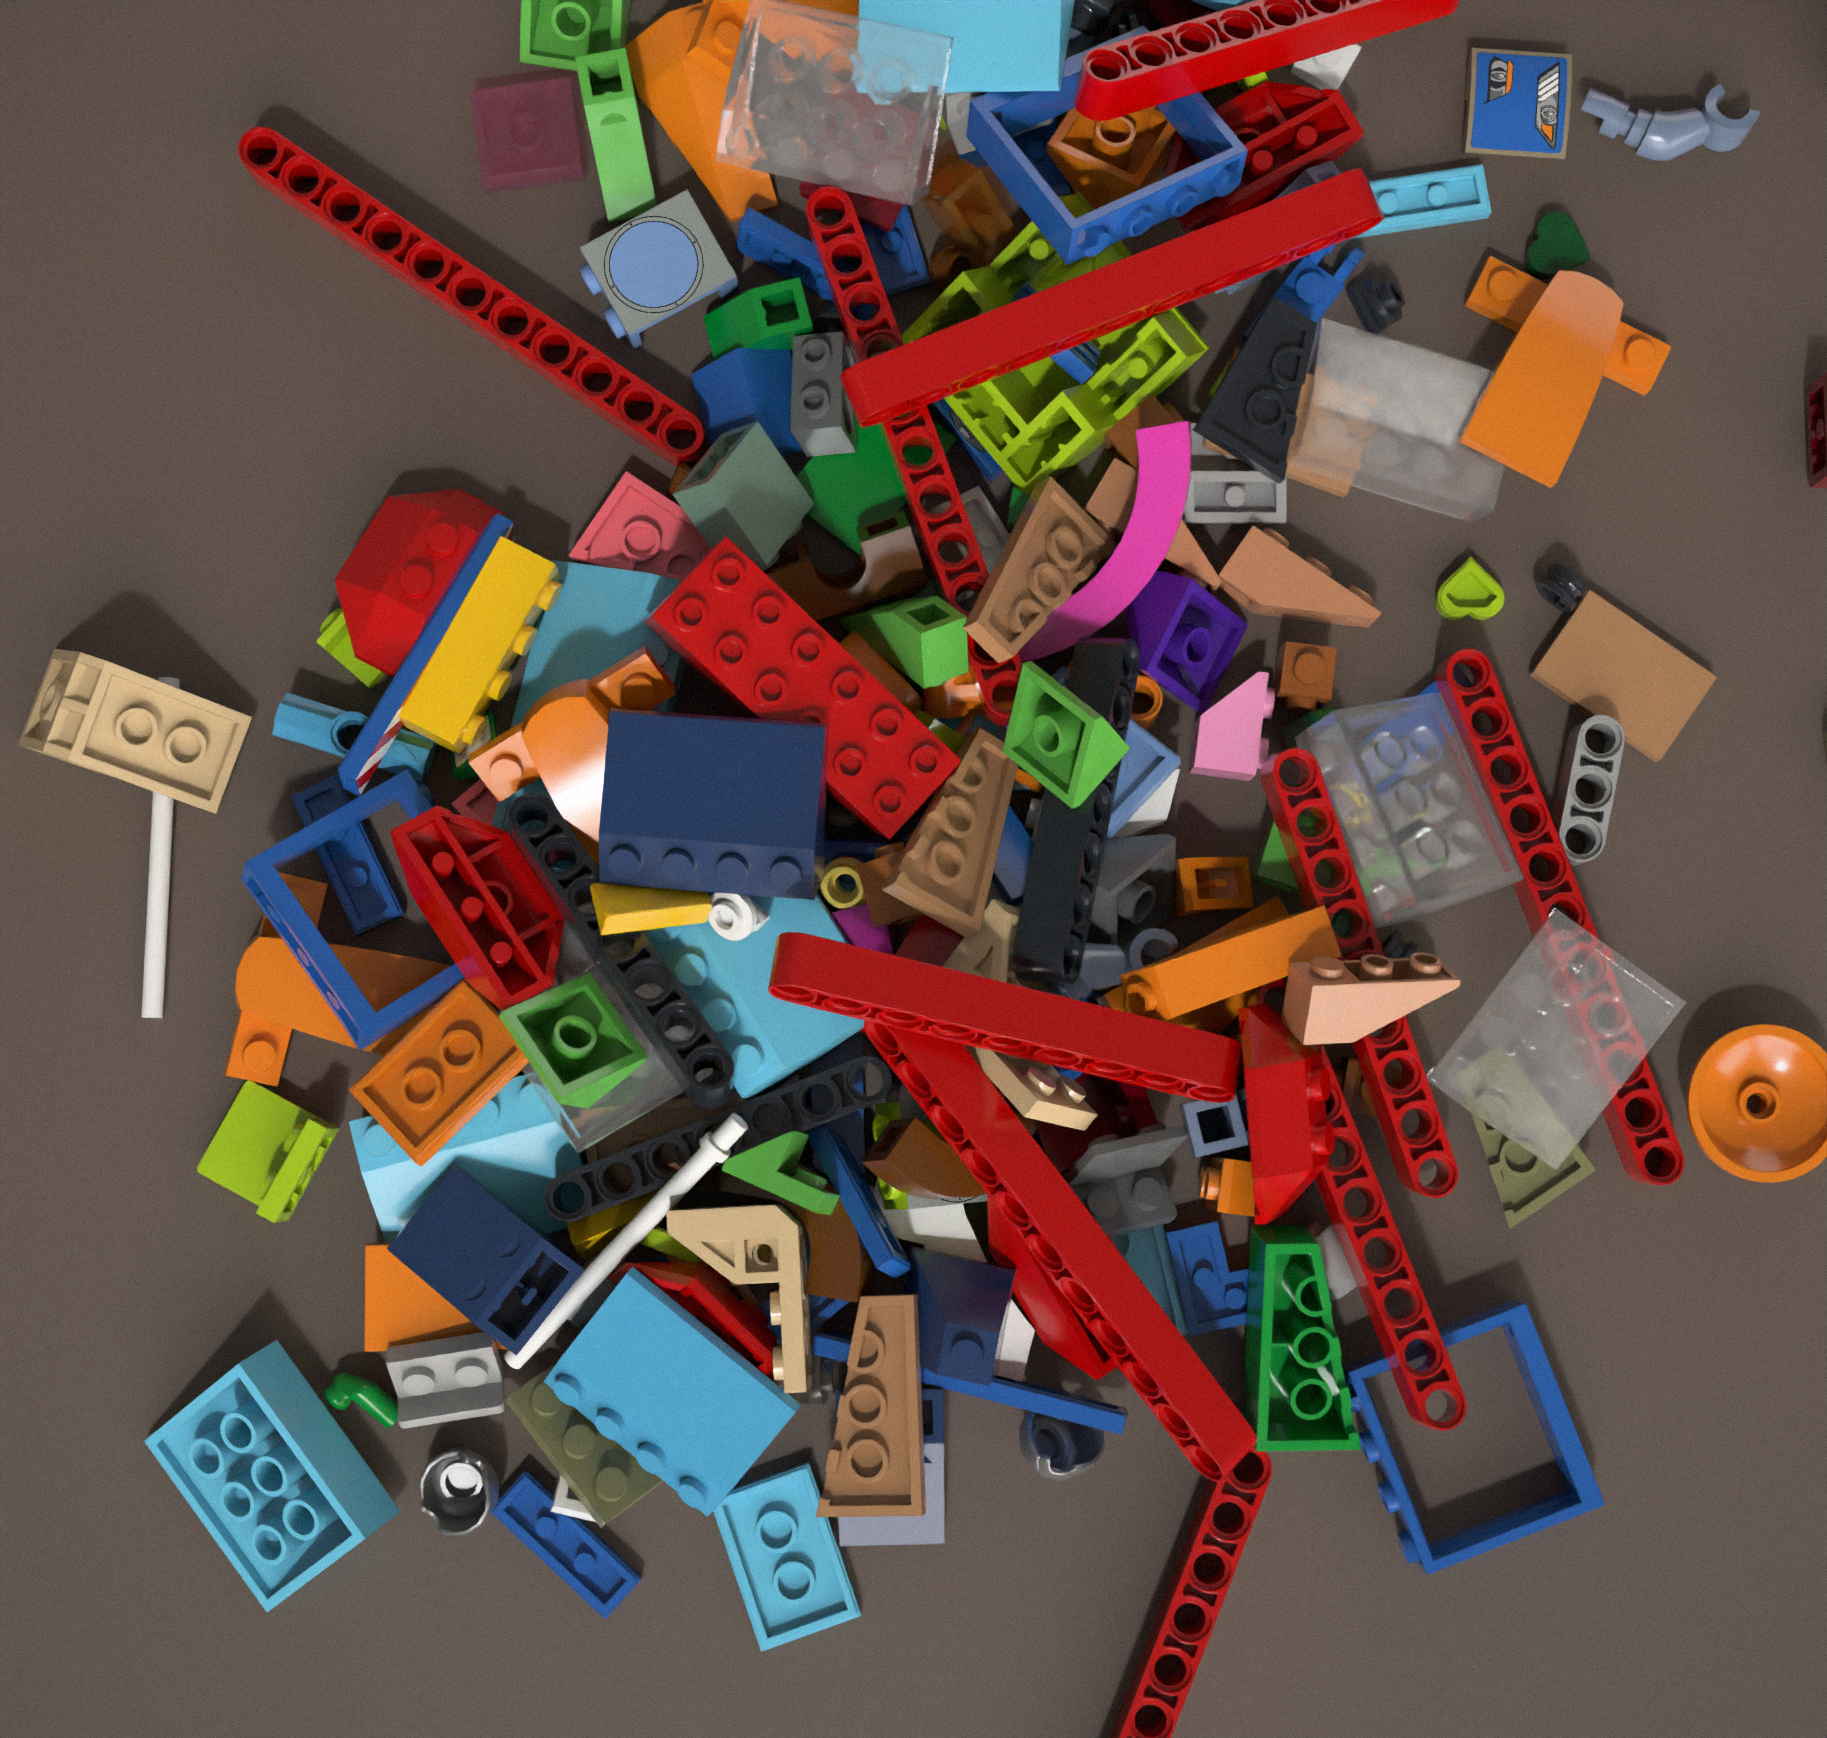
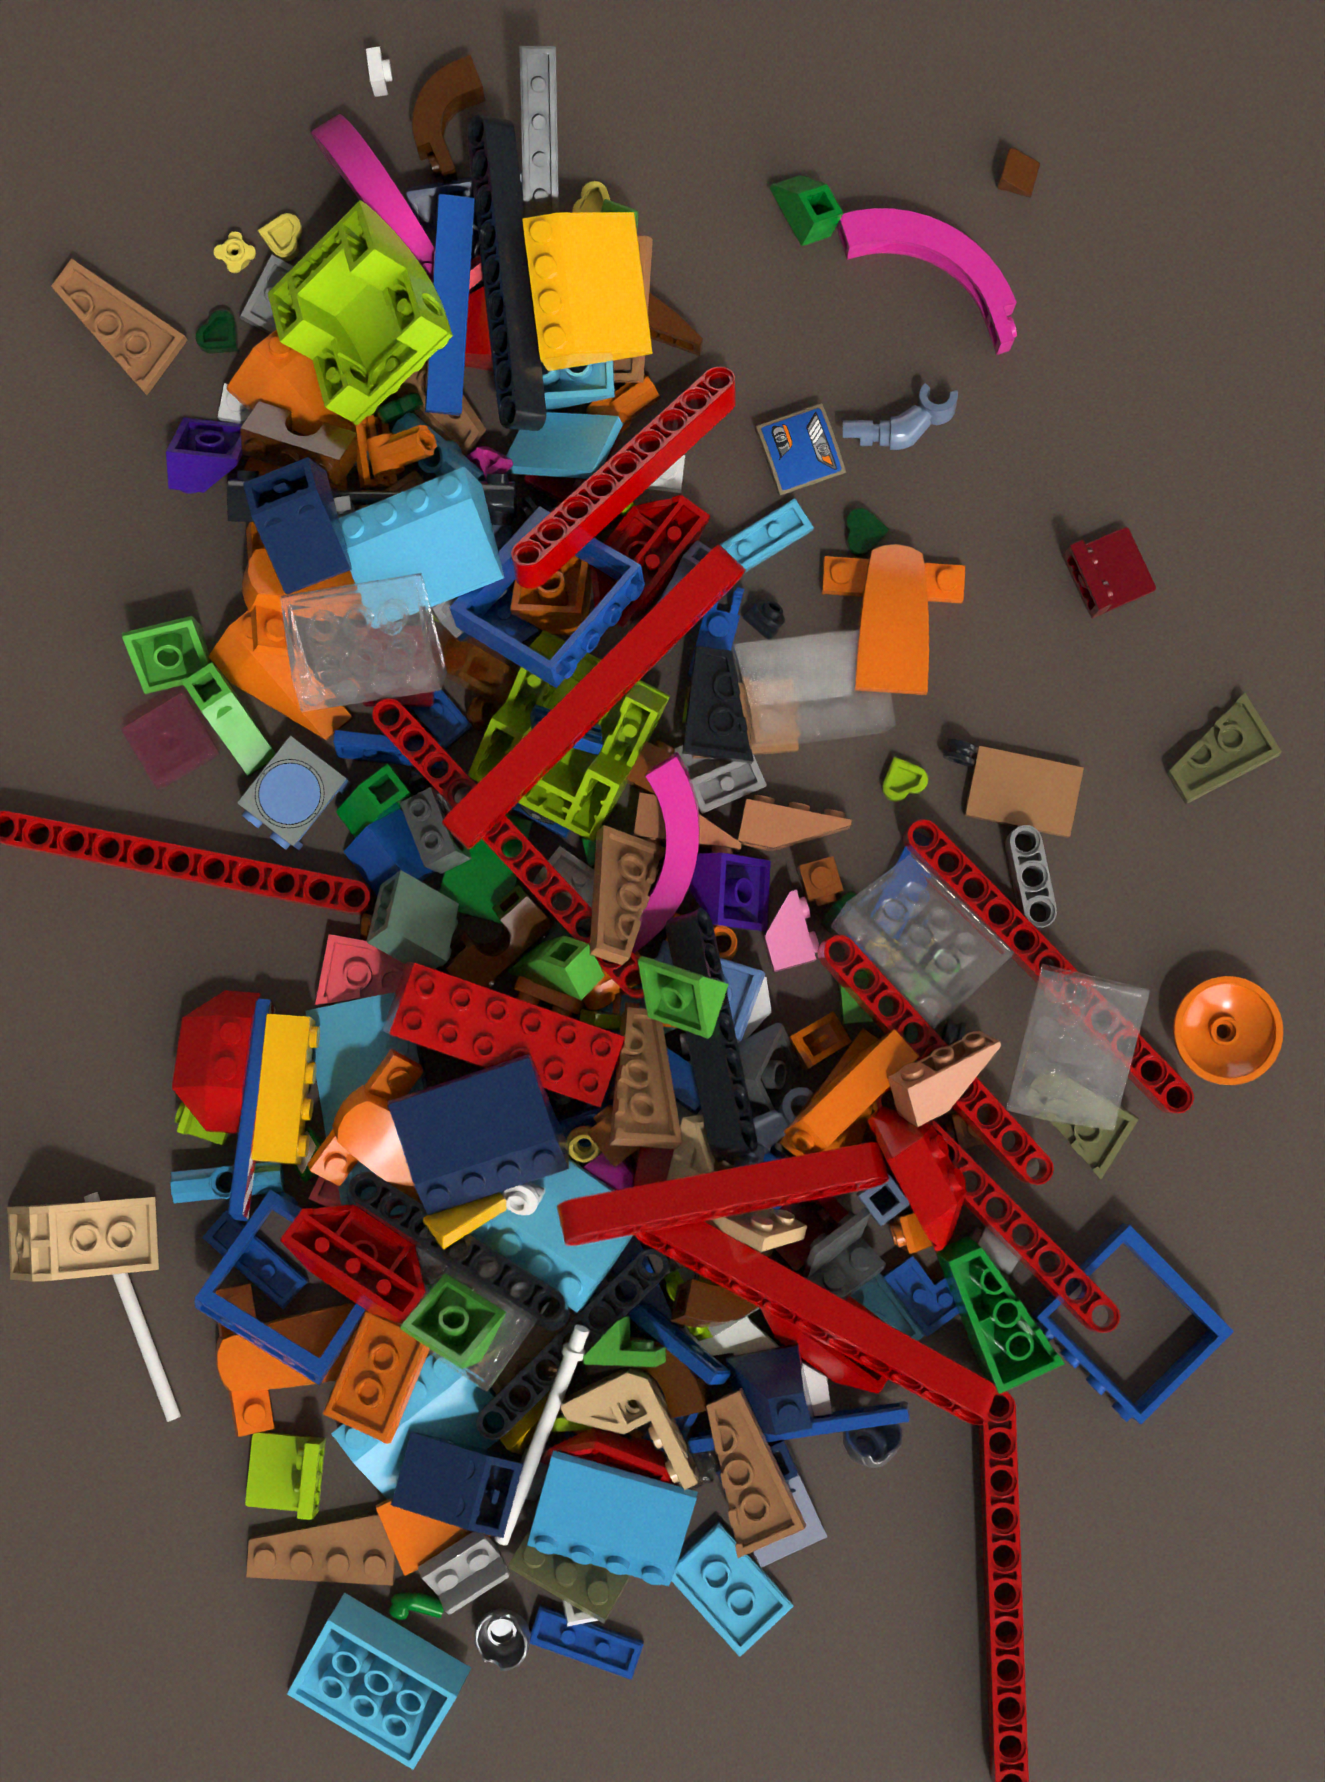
camera: 15 degrees left, 0 degrees up
none -> medium nougat wing [246,1514,396,1586]

